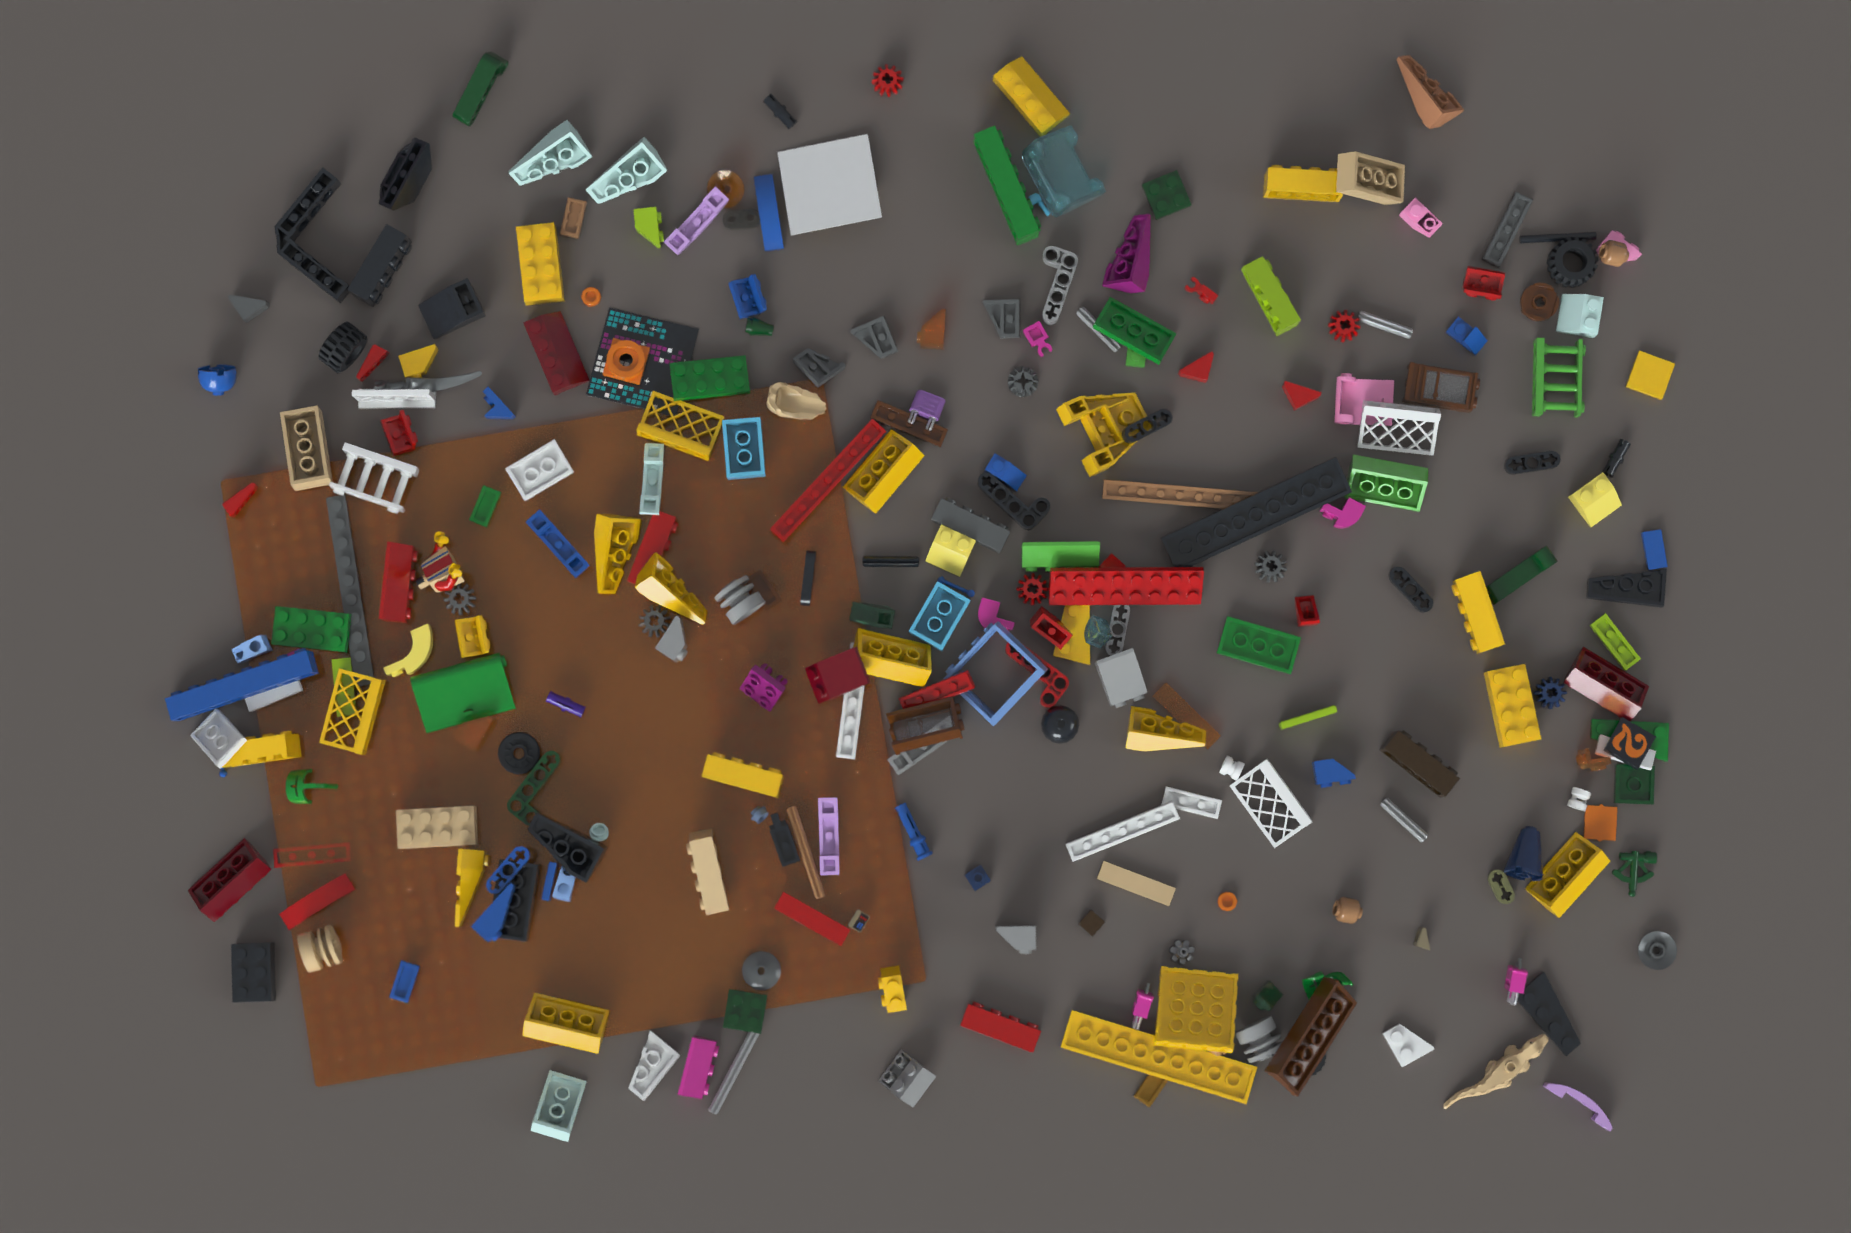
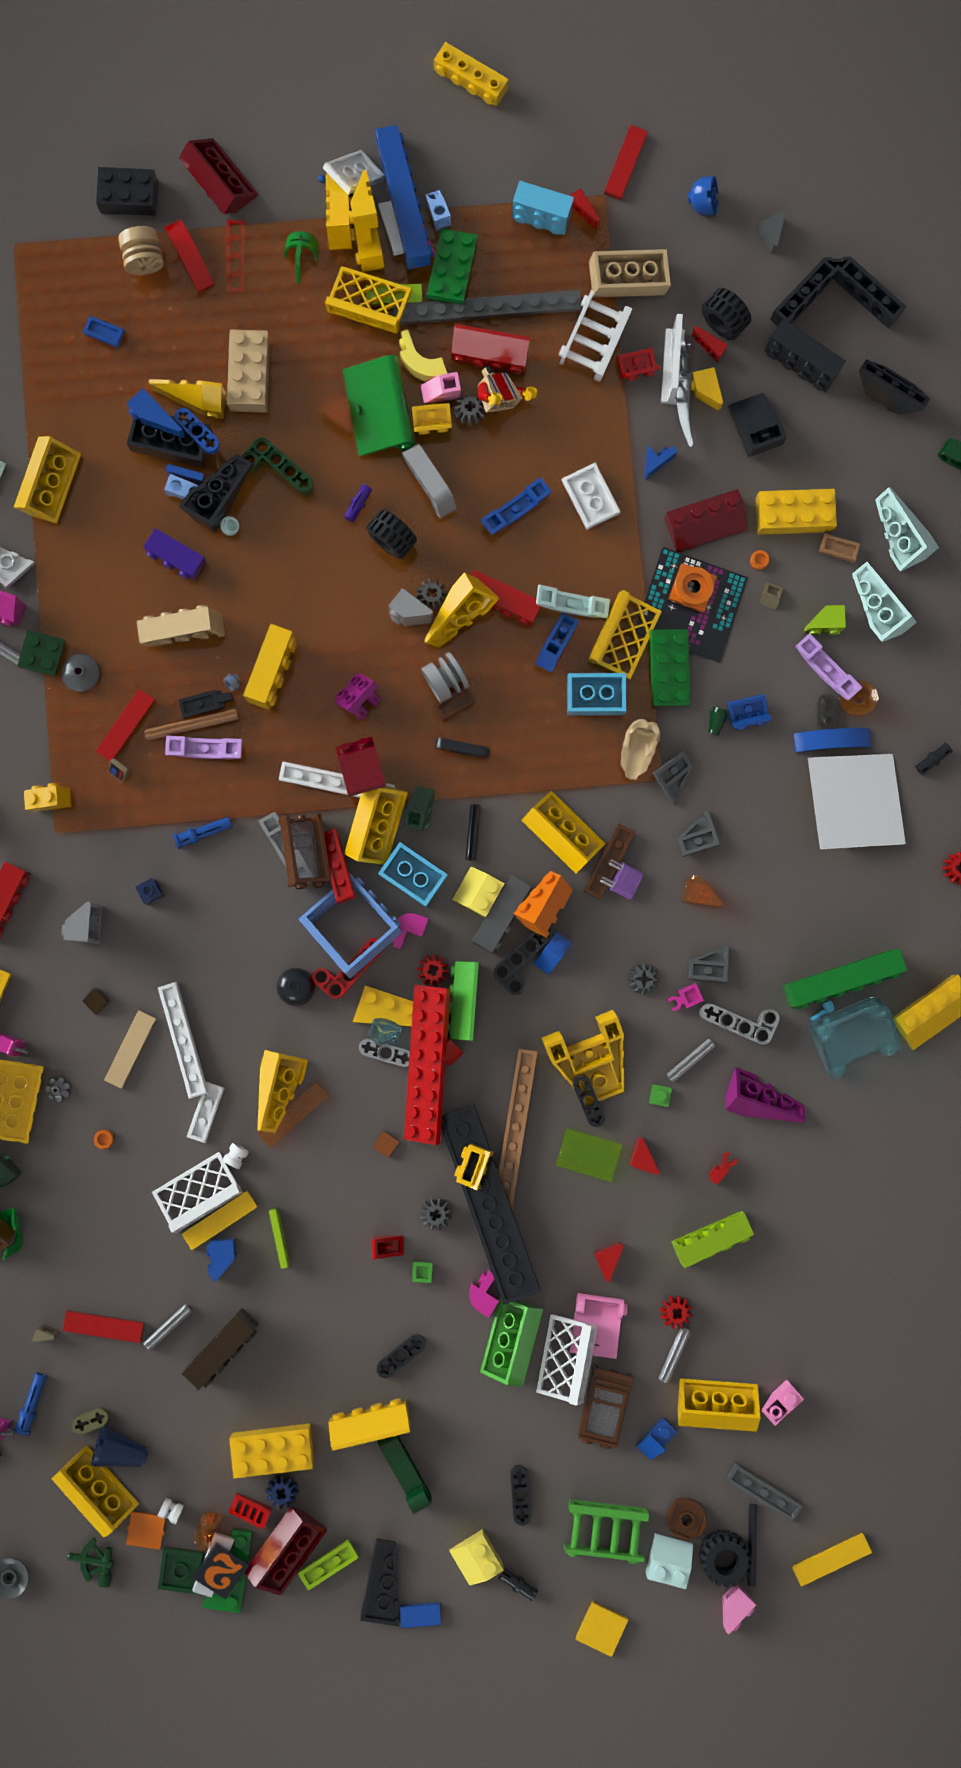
camera: 90 degrees right, 0 degrees up
green tile [469,485,502,528] -> none
black wheel [498,732,540,774] -> none
yellow wedge [594,514,641,594] -> none
red plate [769,418,886,542] -> none
blue hinge [938,576,975,597] -> none
red slope [1030,606,1073,650] -> none
green plate [1092,297,1177,365] -> none
light grey slope [1095,648,1148,708] -> none
dark green plate [1142,170,1192,220] -> none
green plate [1216,616,1301,674] -> none
yellow brick [1263,165,1343,202] -> none
medium nougat head [1332,897,1363,924] -> none
tan brick [1336,151,1405,205] -> none
nougat wedge [1396,55,1464,129] -> none
red bracket [1462,266,1505,301] -> none
medium nougat head [1599,240,1629,267] -> none
none -> blue pin [13,1372,47,1436]
none -> red tile [63,1310,144,1343]
none -> dark purple brick [143,528,207,581]
none -> yellow tile [181,1190,258,1250]
none -> red slope [228,1493,273,1530]
none -> yellow wedge [348,170,384,272]
none -> black tyre [366,509,417,559]
none -> dark orange tile [373,1131,399,1158]
none -> light grey beam [402,444,457,518]
none -> bright green plate [412,1261,433,1283]
none -> bright pink slope [421,372,461,405]
none -> yellow brick [434,42,509,107]
none -> yellow window [454,1144,493,1190]
none -> medium azure brick [512,181,574,235]
none -> orange wedge [513,871,573,938]
none -> blue slope [535,613,579,673]
none -> clear neon green tile [555,1128,622,1182]
none -> red tile [604,125,648,200]
none -> yellow slope [677,1378,761,1432]
none -> dark tan slope [758,582,784,609]
none -> yellow tile [792,1533,872,1587]

